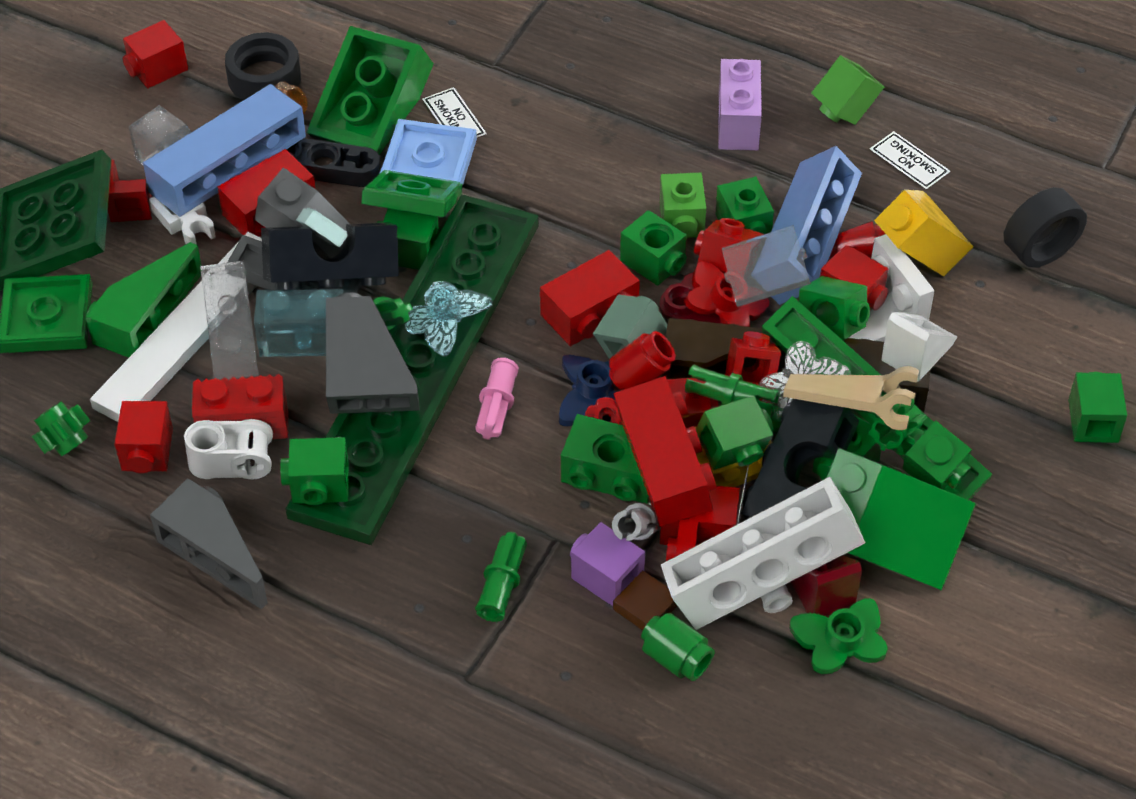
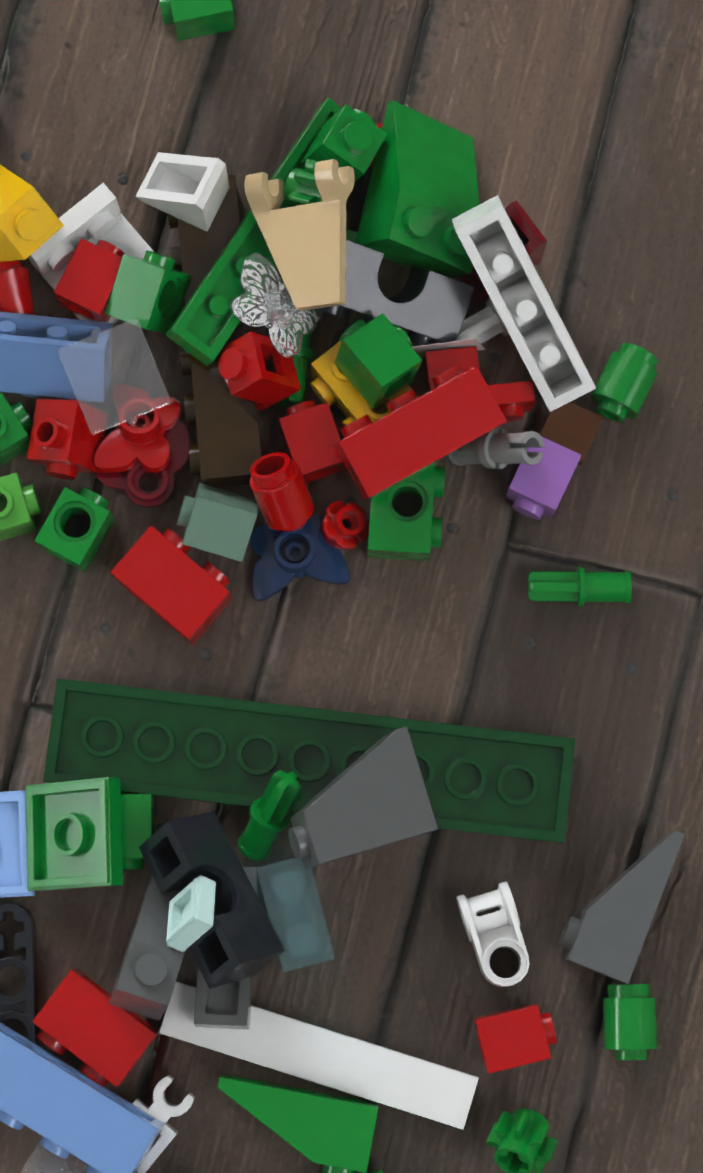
camera: 105 degrees left, 30 degrees up
red brick [192,374,288,439] -> none
clear tile [200,261,259,380] -> none
green brick [280,437,349,505] -> none
clear light blue animal [405,281,493,356] -> none
bright pink axle [475,358,519,440] -> none
green pin [685,364,780,418] -> none
green animal [789,598,888,674] -> none
none -> green brick [603,984,658,1060]

